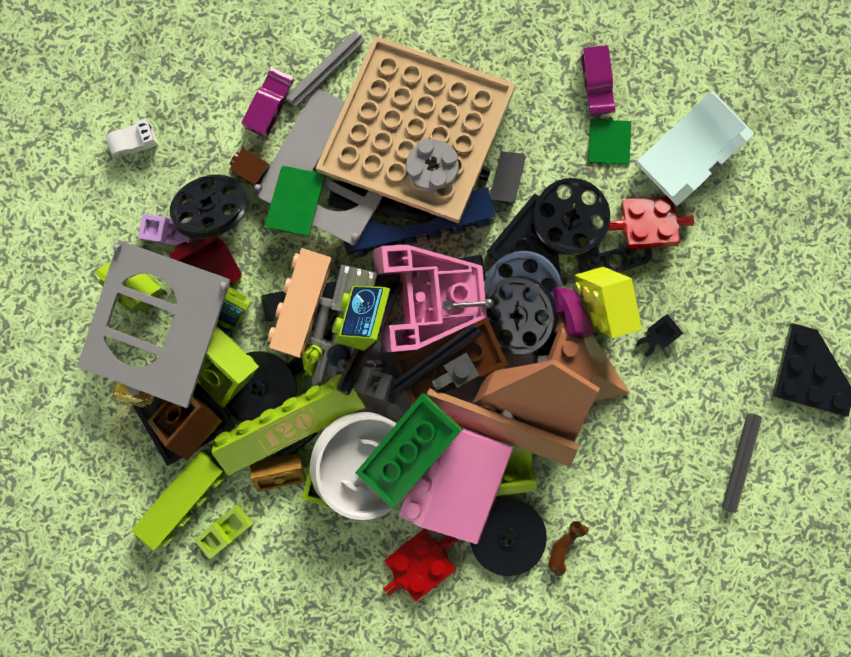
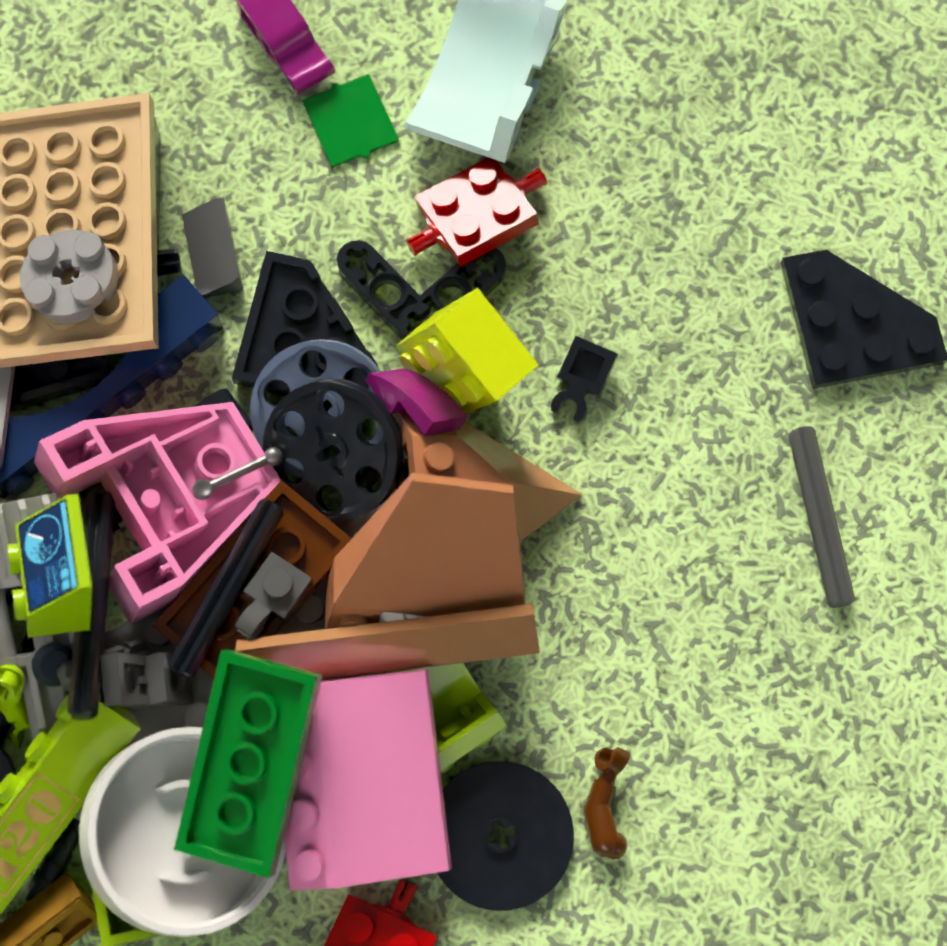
camera: 30 degrees left, 10 degrees down
black wedge [533,178,610,255] -> none

